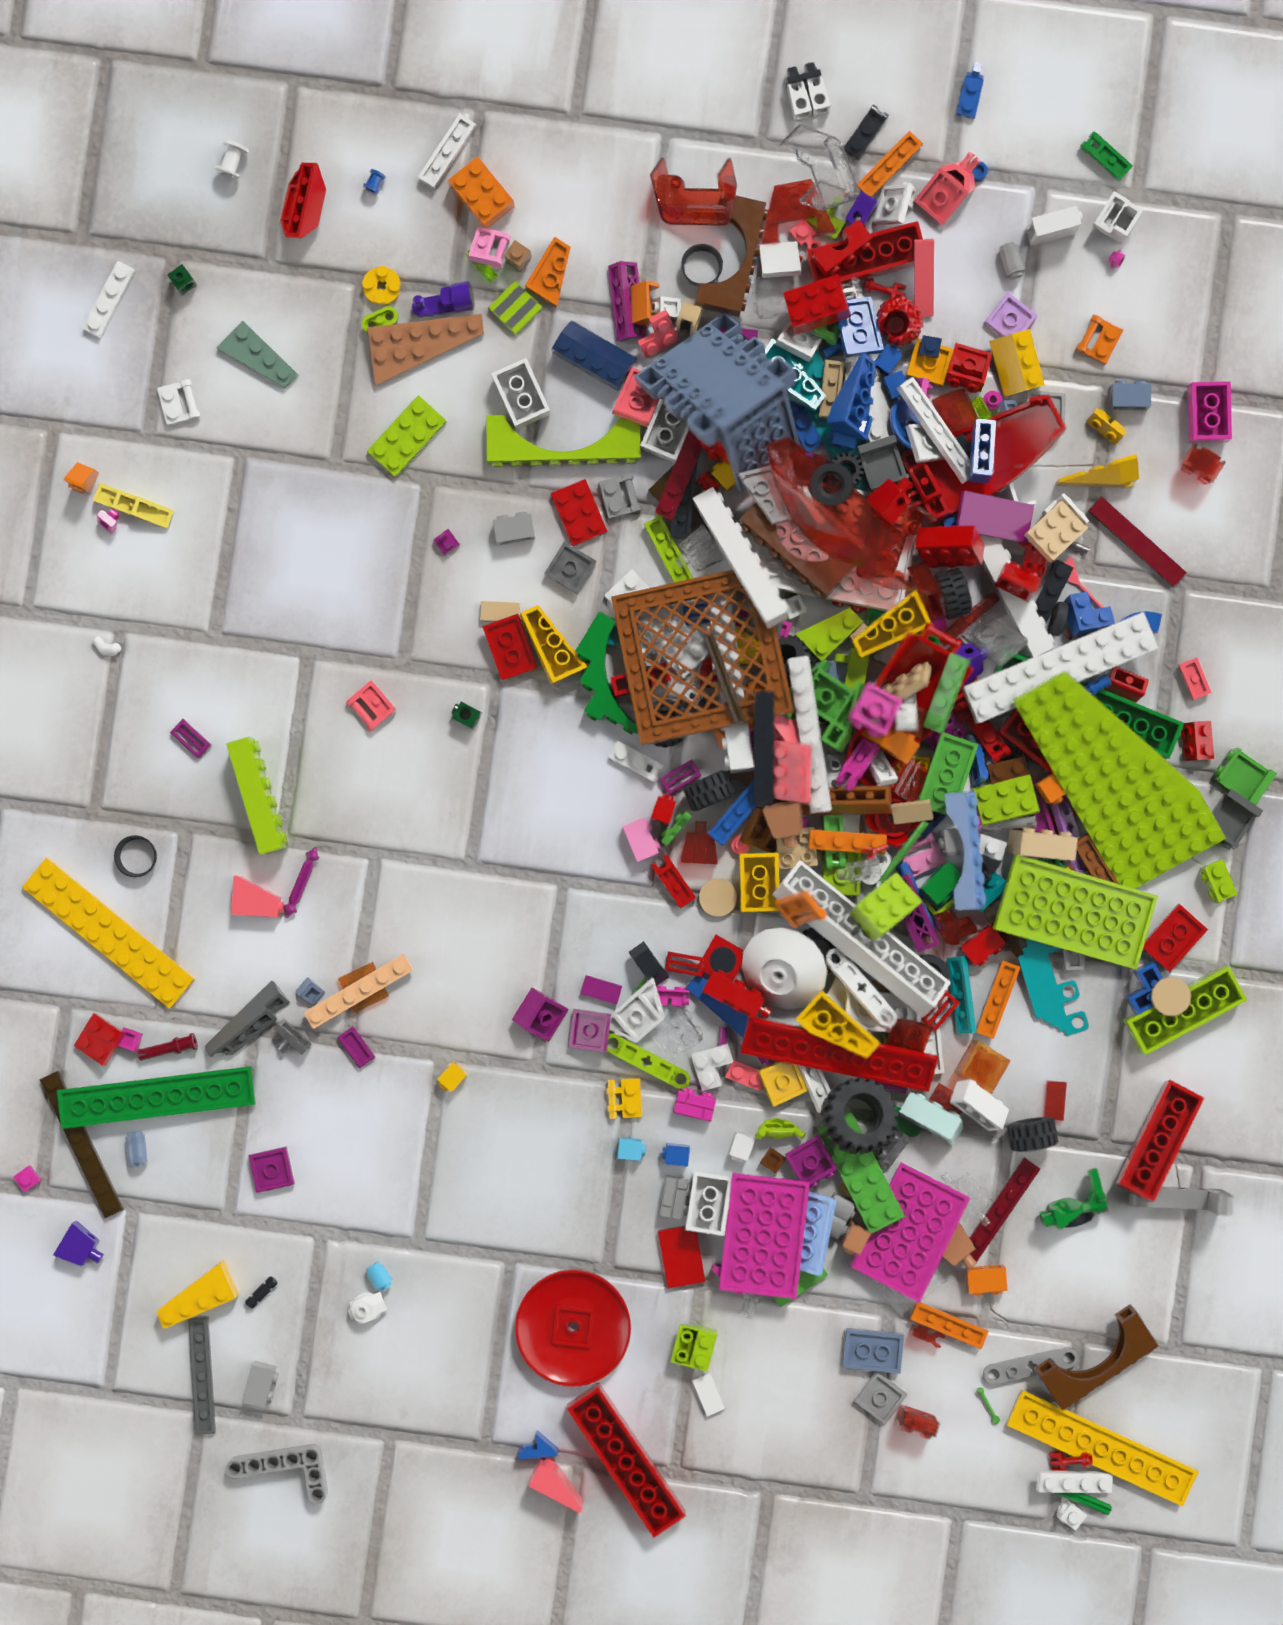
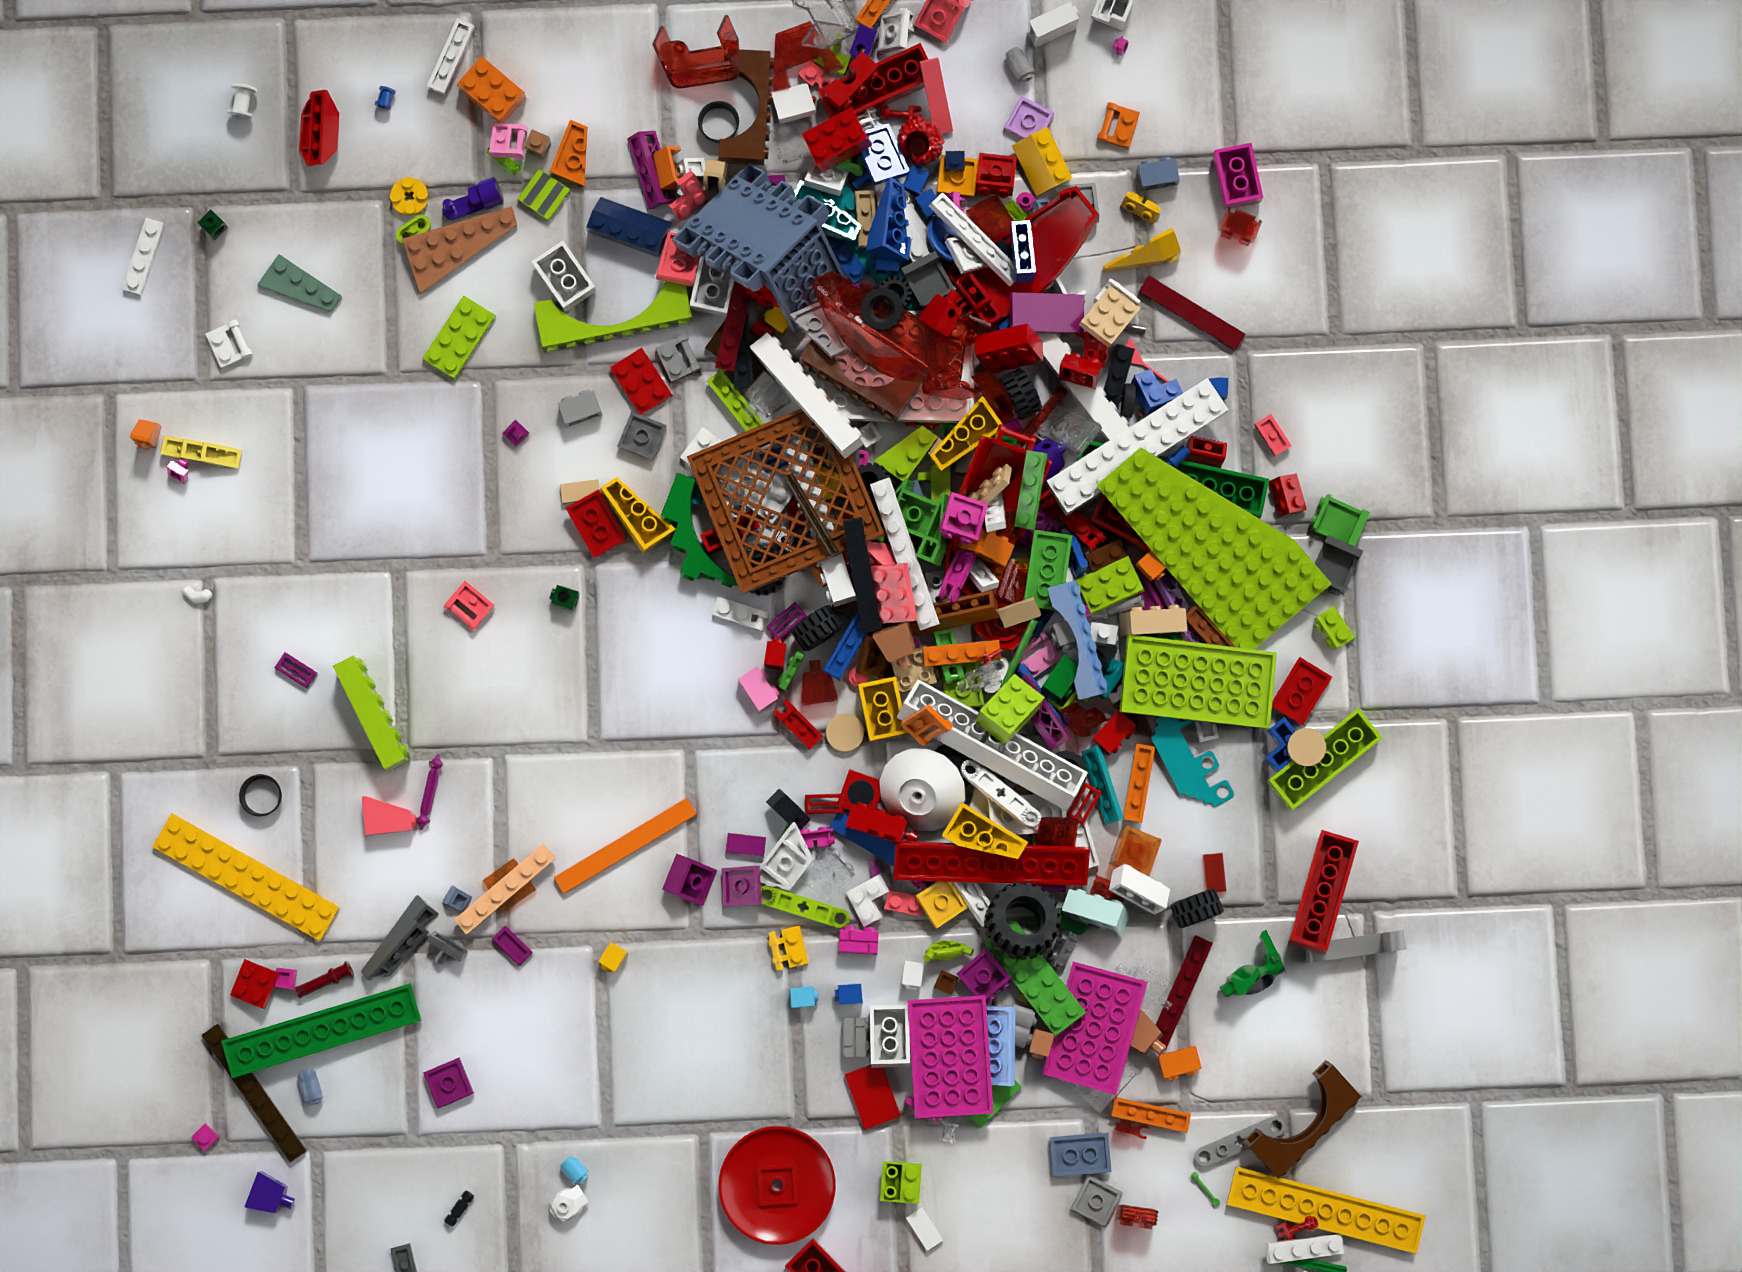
camera: 15 degrees left, 5 degrees down
yellow wedge [156,1259,239,1329] -> none
none -> orange tile [554,798,697,894]

